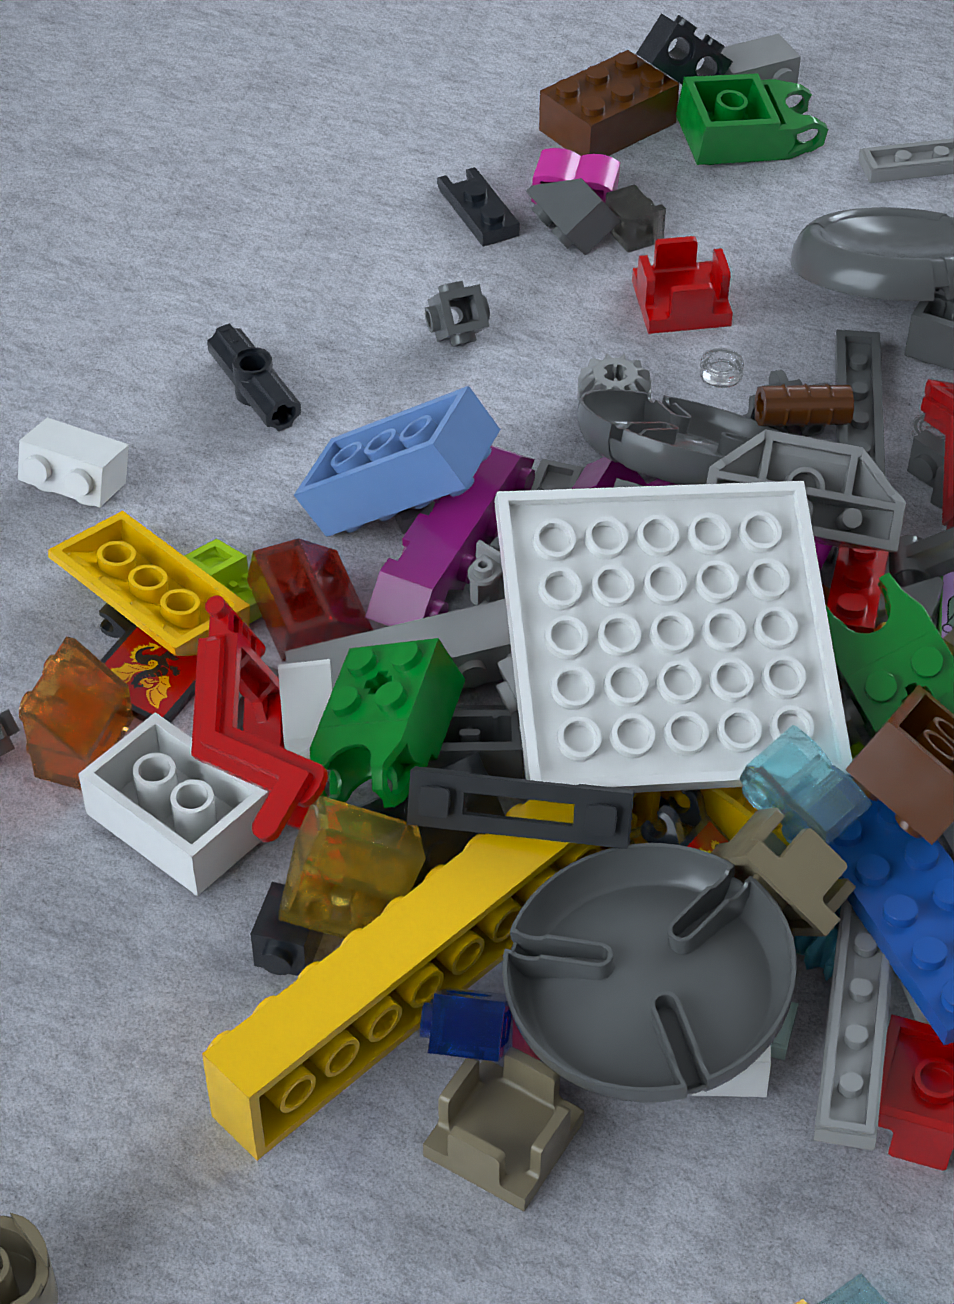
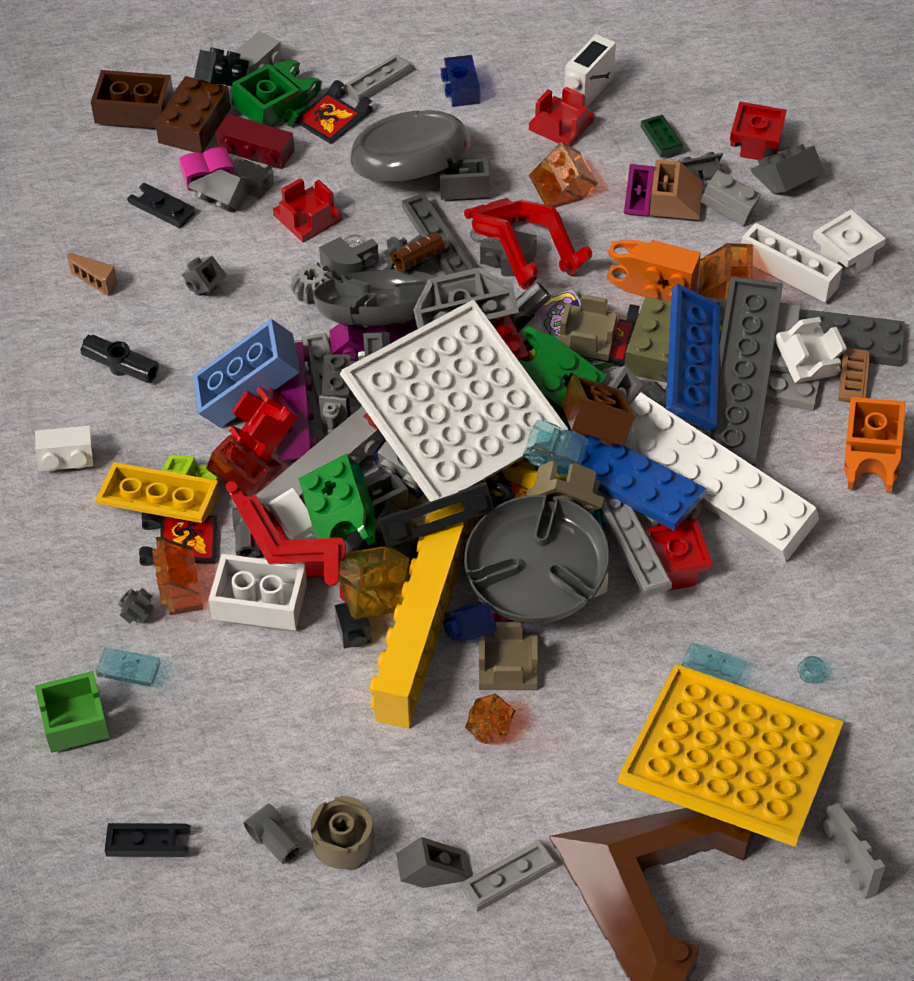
camera: 30 degrees left, 5 degrees up
none -> medium nougat slope [67,253,118,296]
none -> reddish brown brick [91,70,174,128]
none -> dark red brick [215,114,295,169]
none -> red panel [229,386,298,460]
none -> green hand [281,105,309,127]
none -> flag [296,80,373,144]
none -> dark grey brick [319,237,379,281]
none -> clear orange brick [465,693,516,744]

